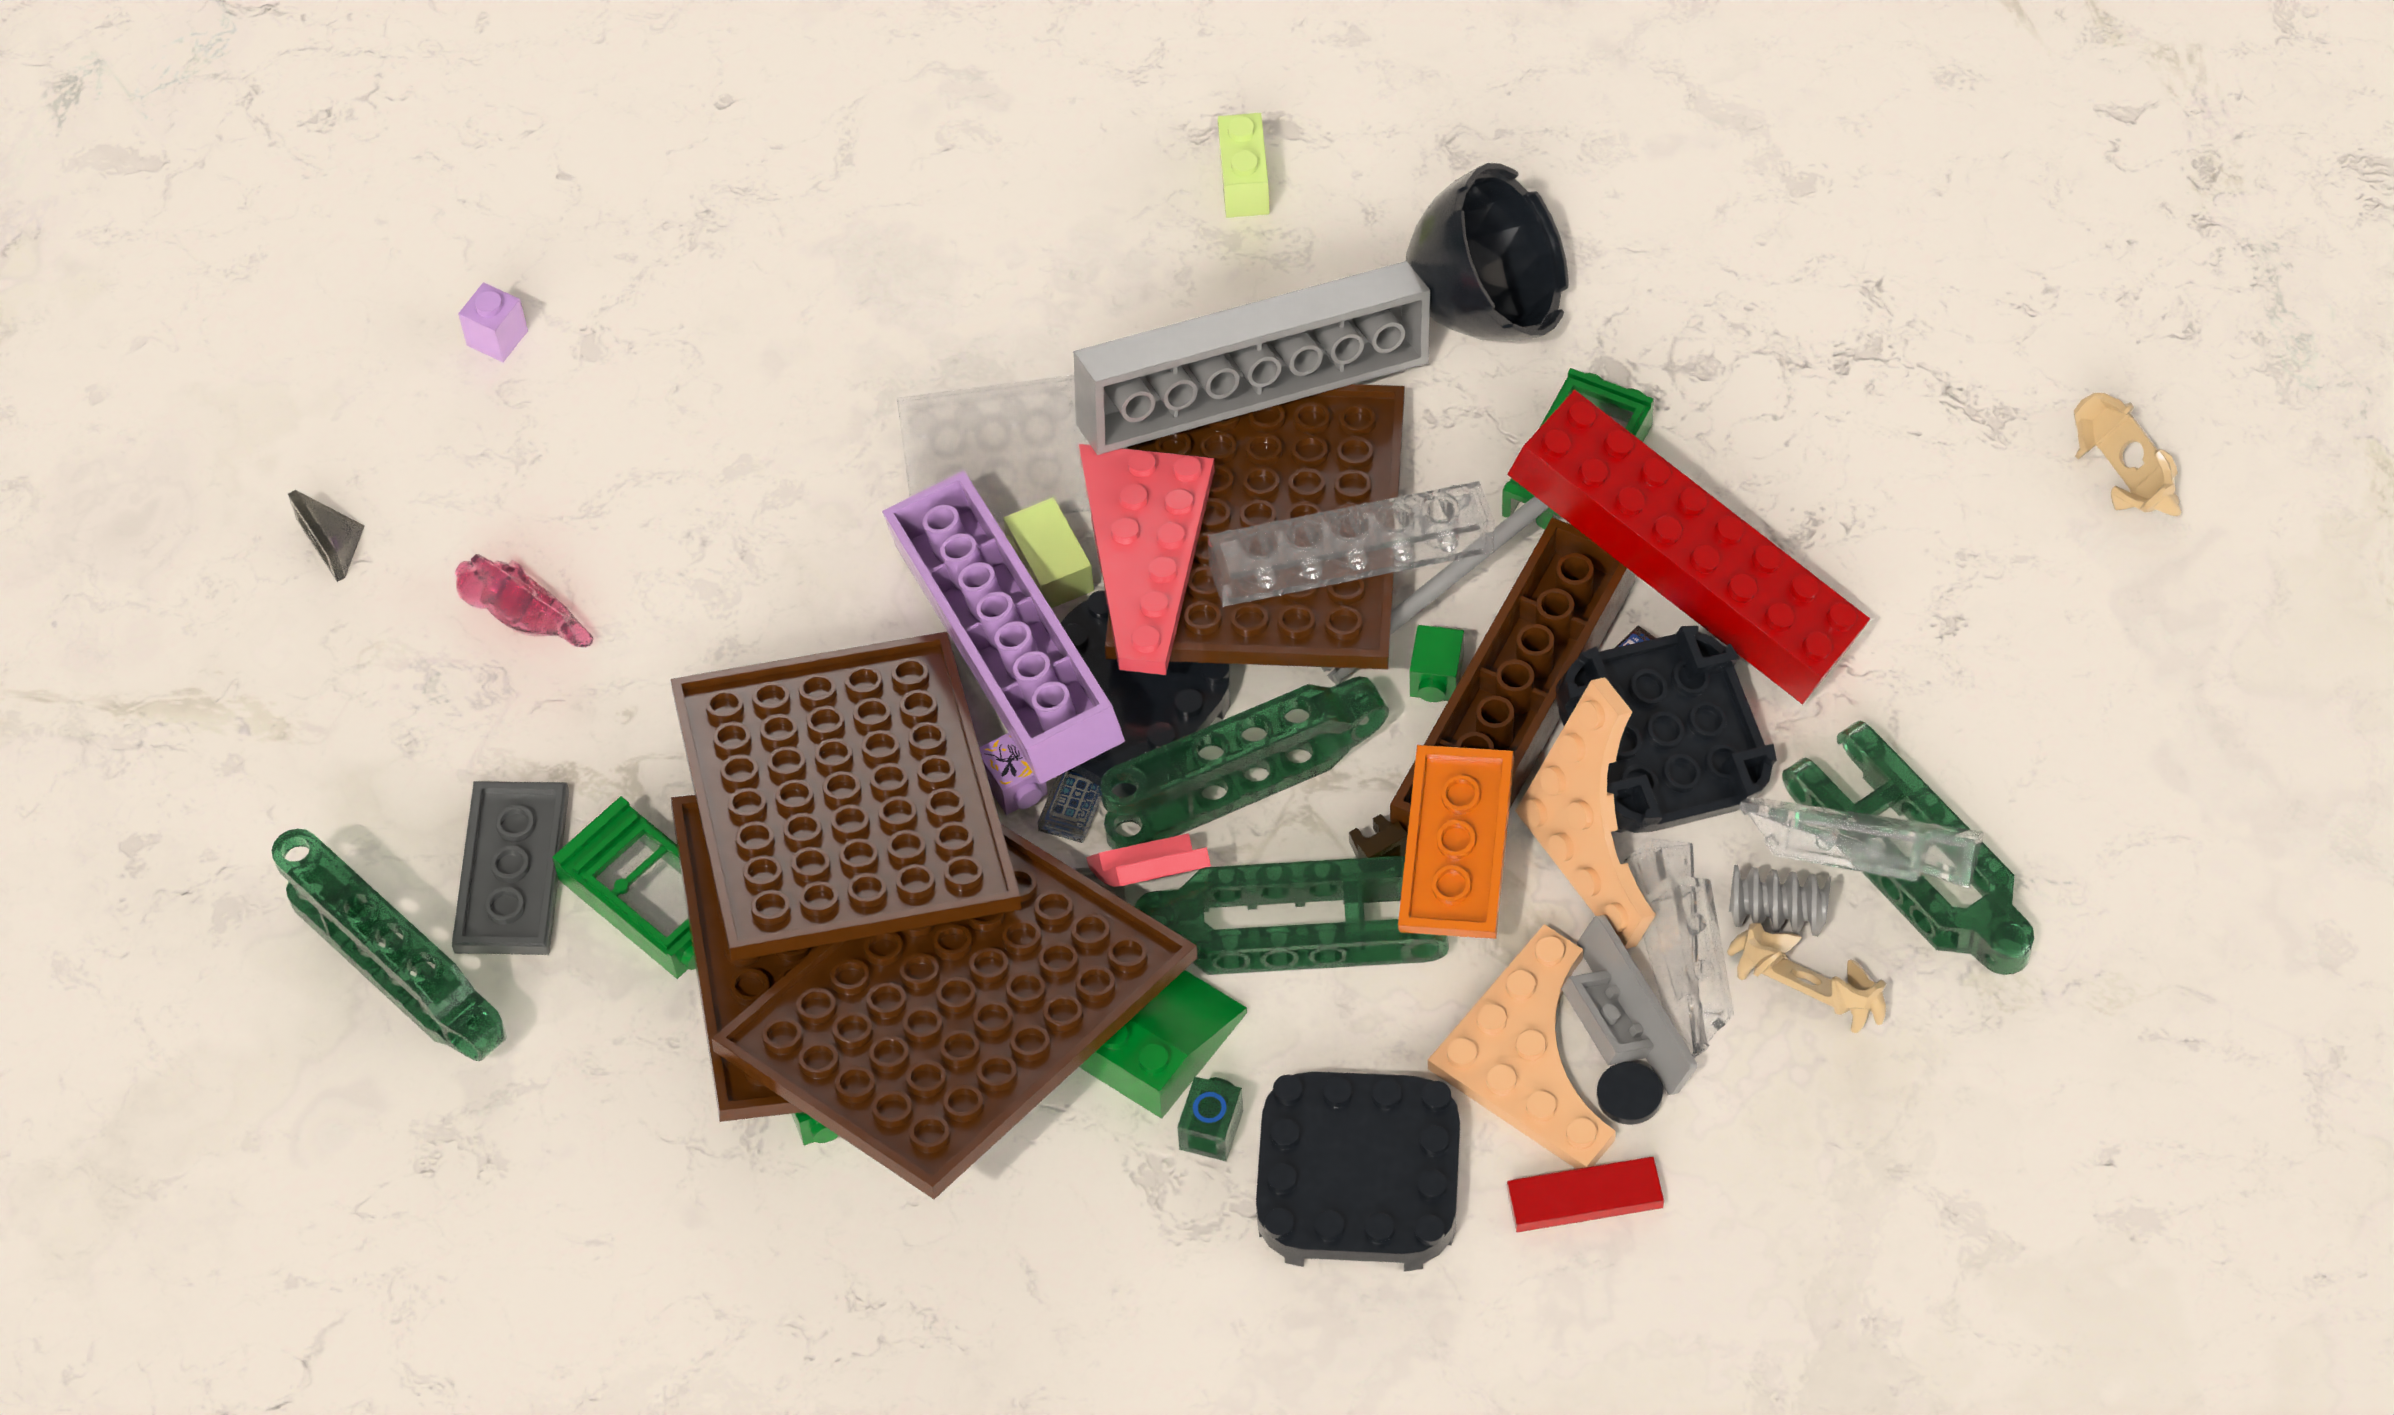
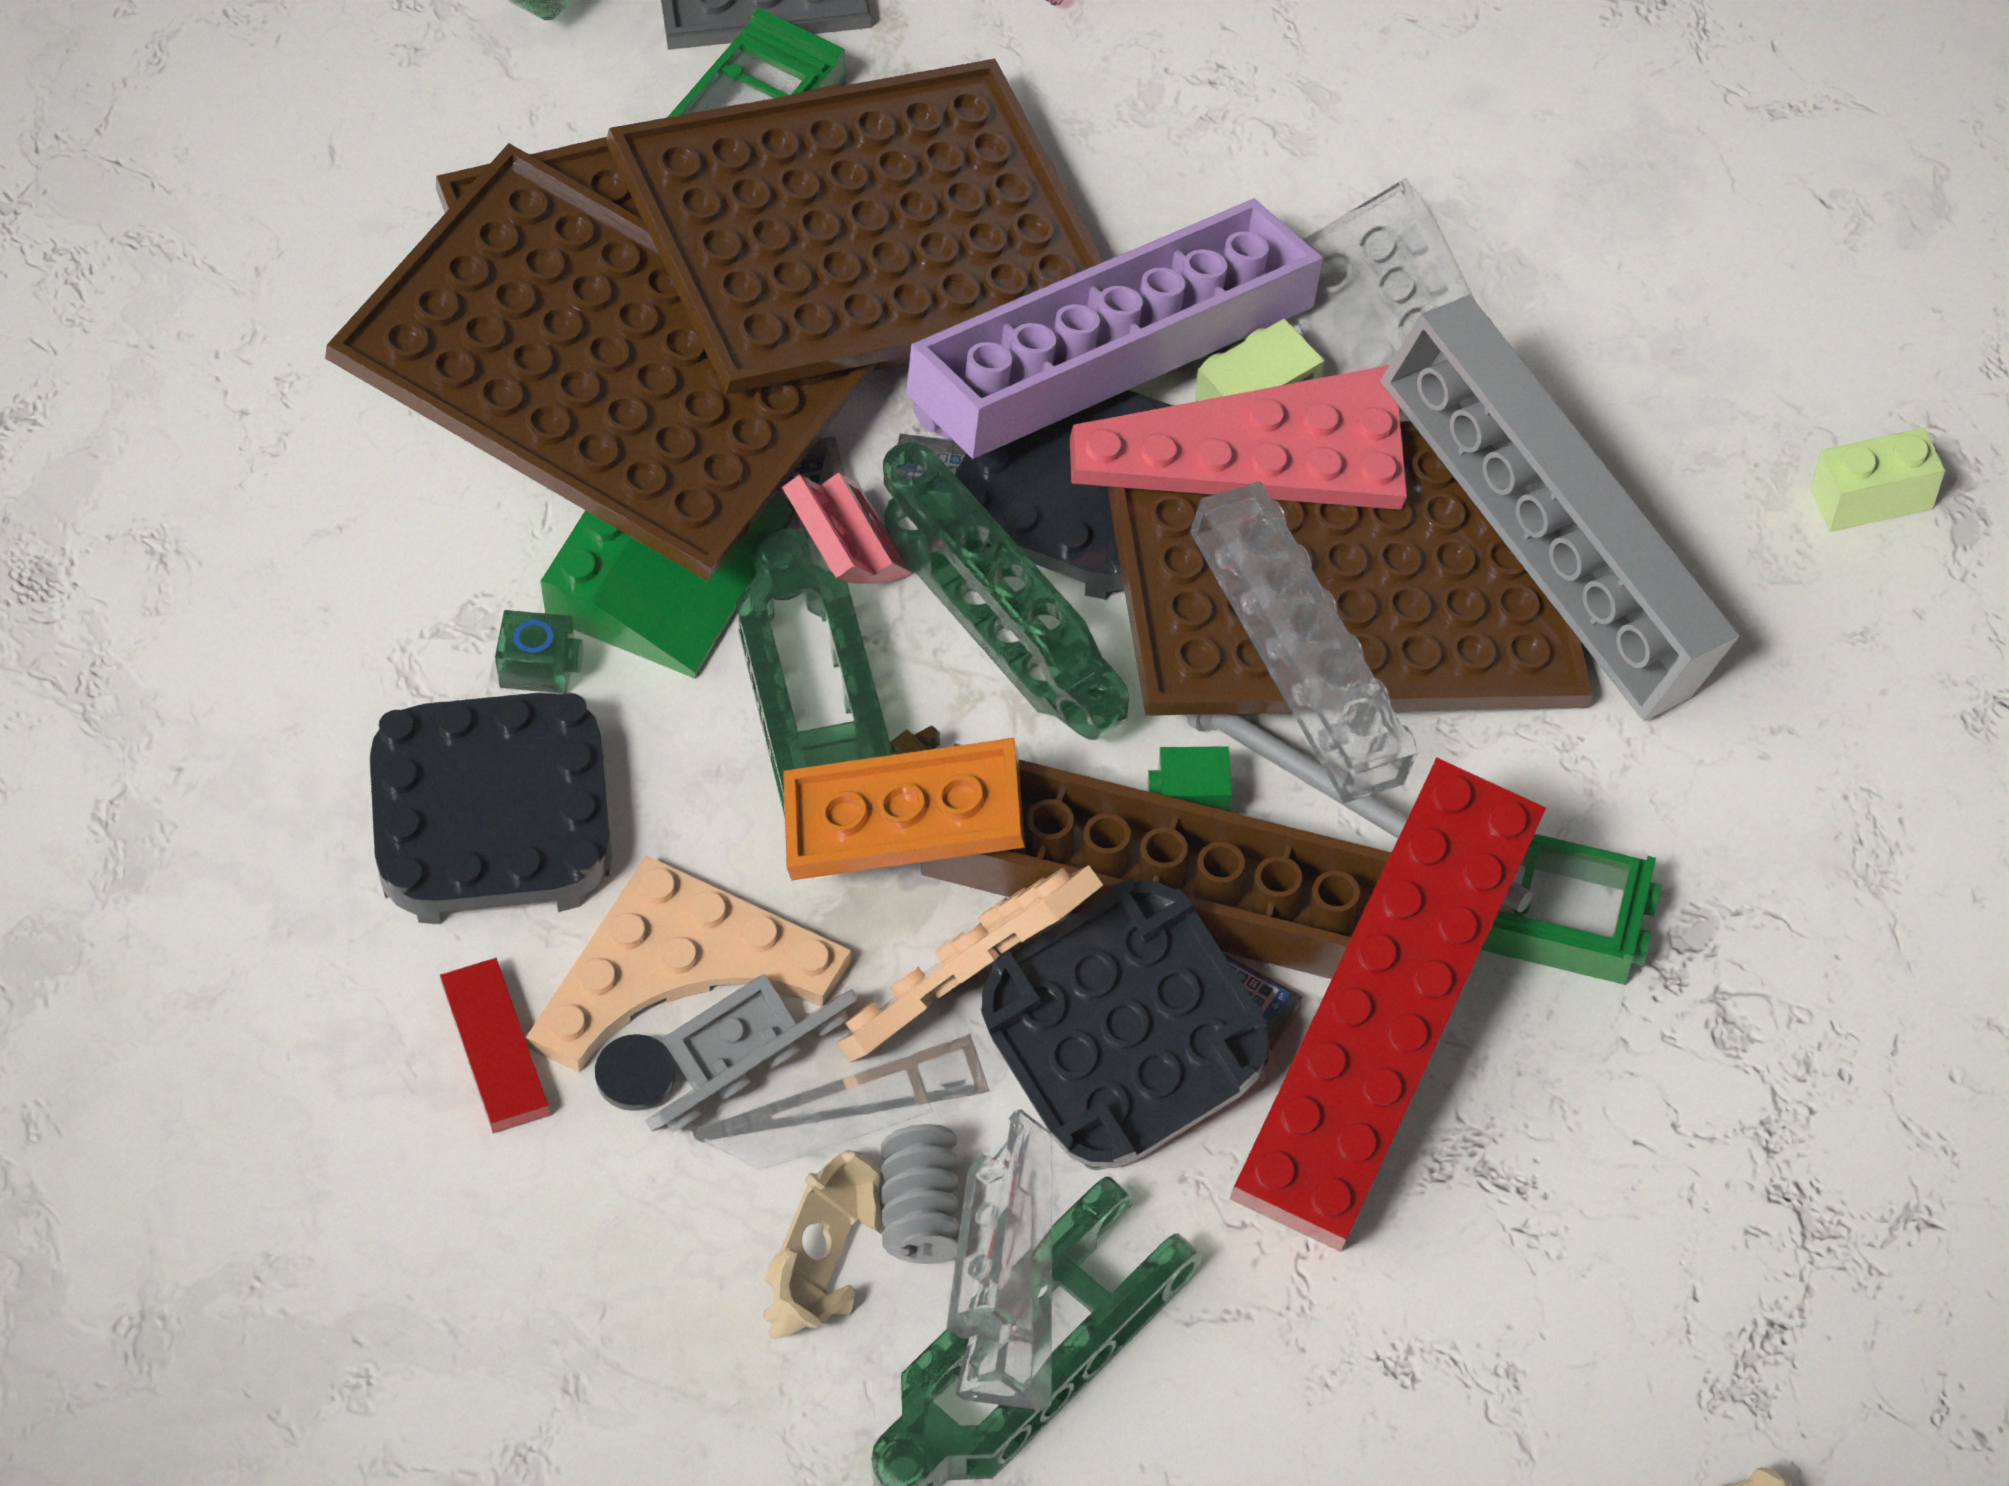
camera: 75 degrees right, 0 degrees up
black piece [1406,163,1569,340] -> none

